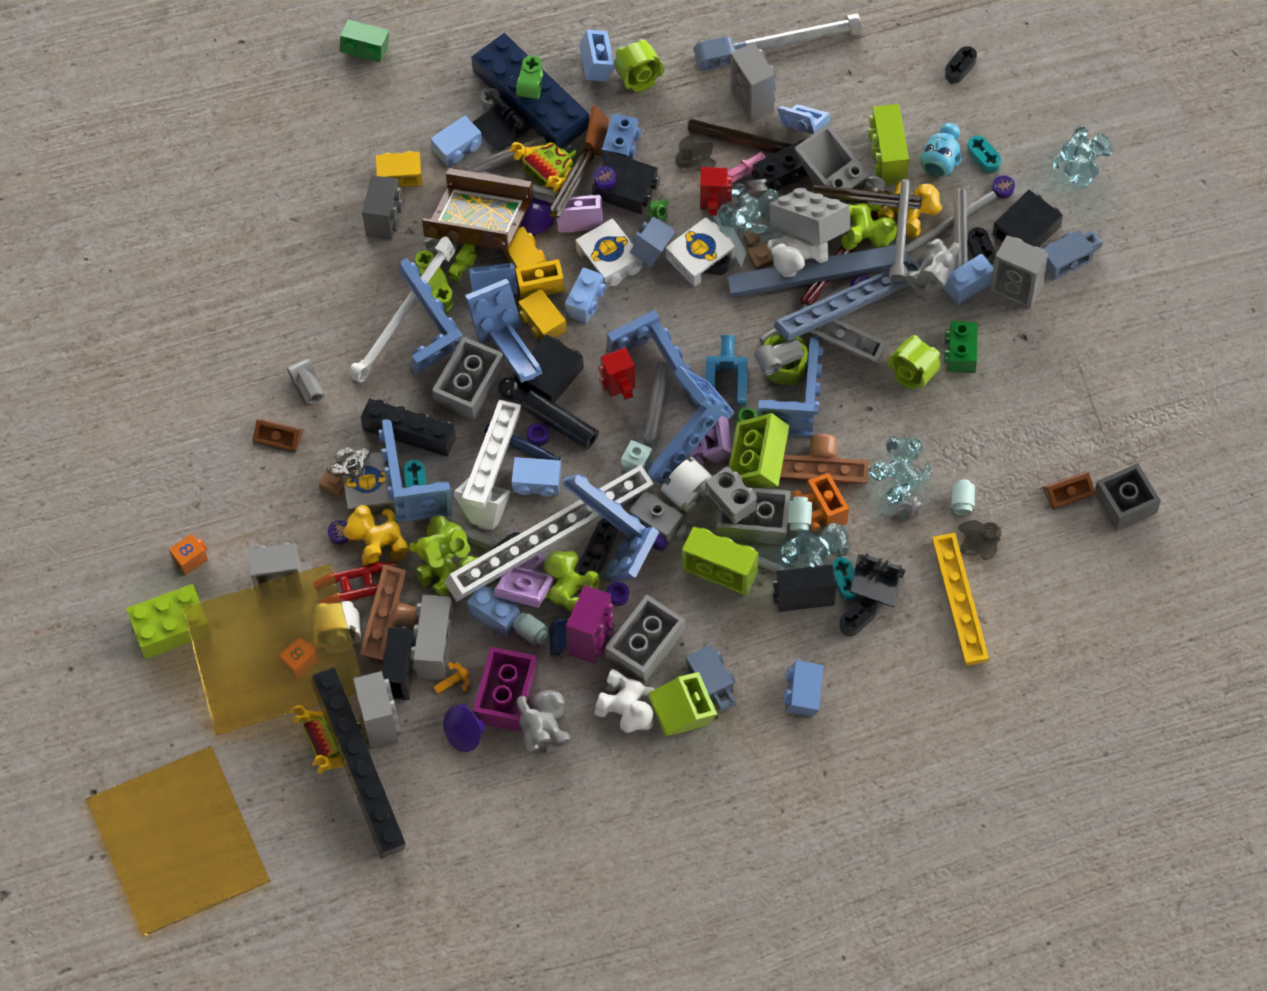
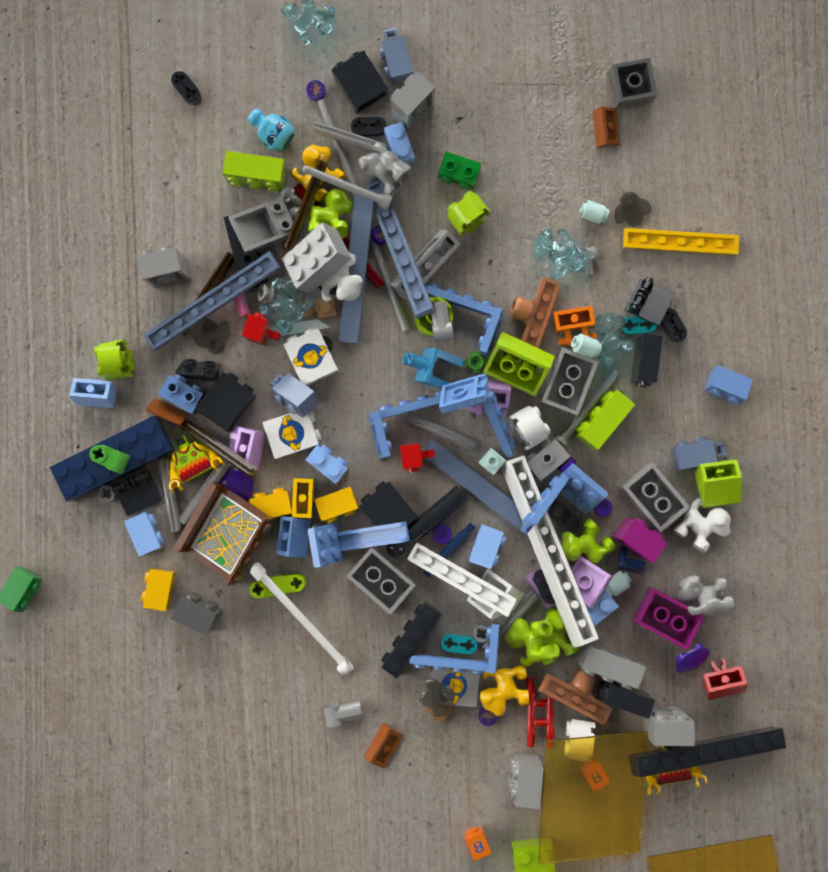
camera: 80 degrees left, 25 degrees up
medium blue bracket [399,258,463,376] -> none
light orange piece [433,662,471,694] -> none
lime plate [448,244,477,282] -> none
dark purple tile [594,166,616,189] -> none
bright green plate [647,199,669,221] -> none
piece [693,13,862,70] -> none
light grey brick [705,466,757,525] -> none
light blue bracket [778,104,831,134] -> none
teal beam [967,135,1001,173] -> none
none -> sand blue tile [143,251,281,351]
none -> black hinge [175,359,221,381]
none -> sand blue tile [423,439,529,537]
none -> red brick [702,659,748,700]

